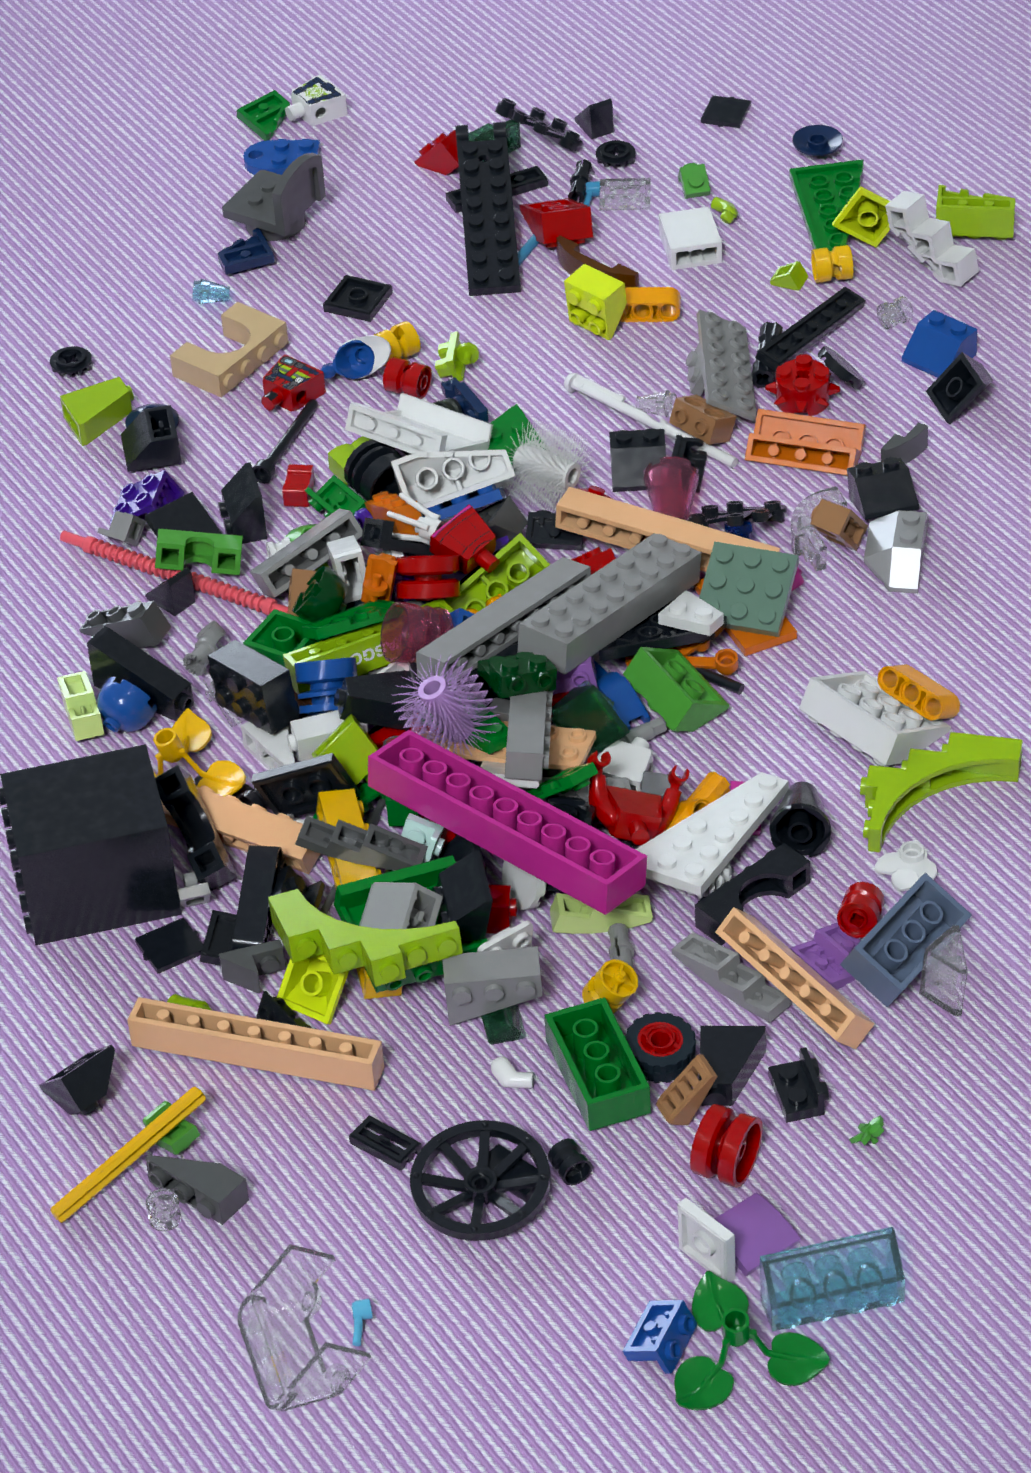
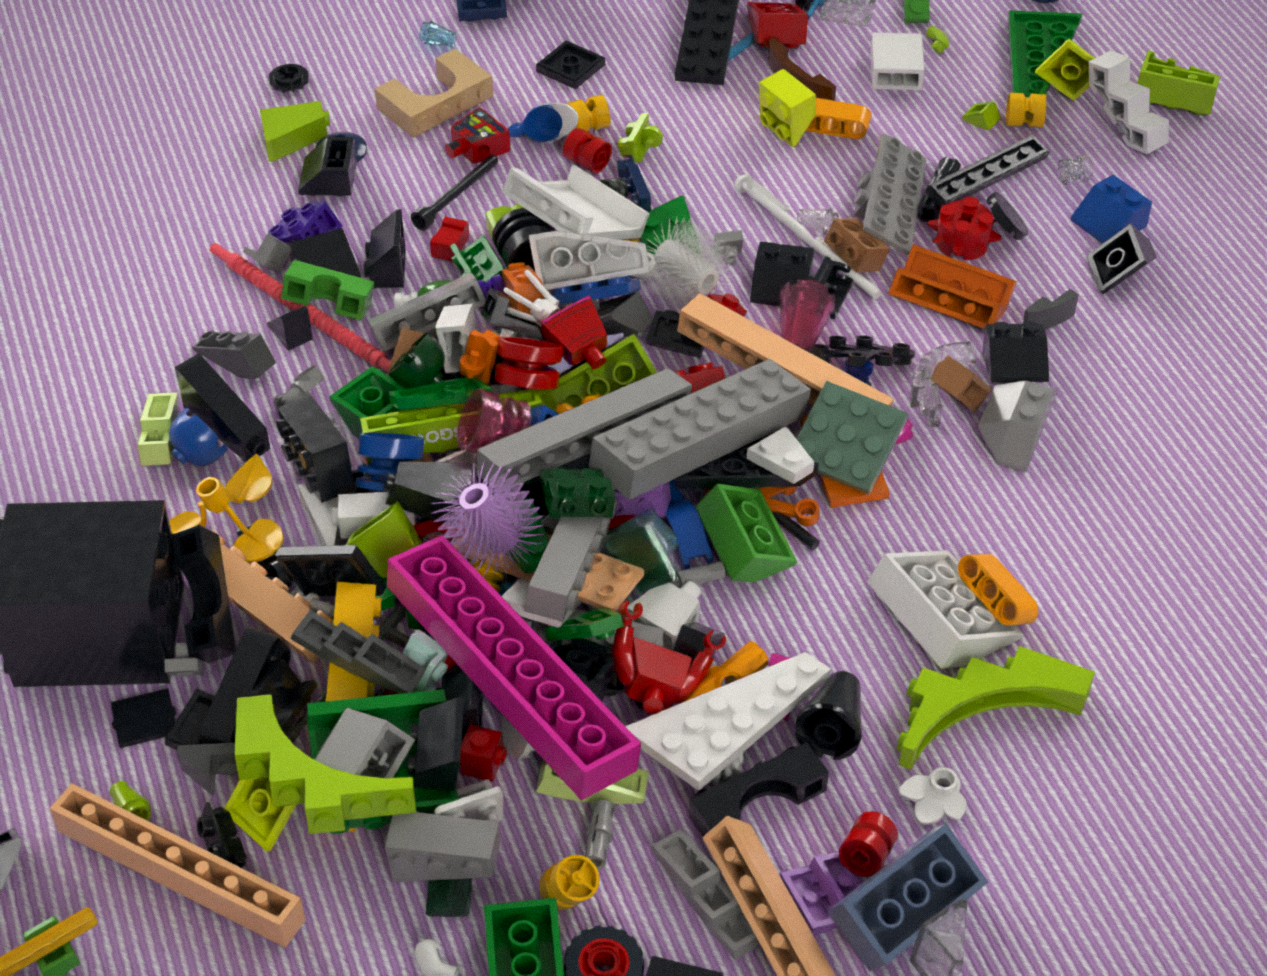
camera: 10 degrees right, 5 degrees up
none -> light grey tile [713,230,744,265]

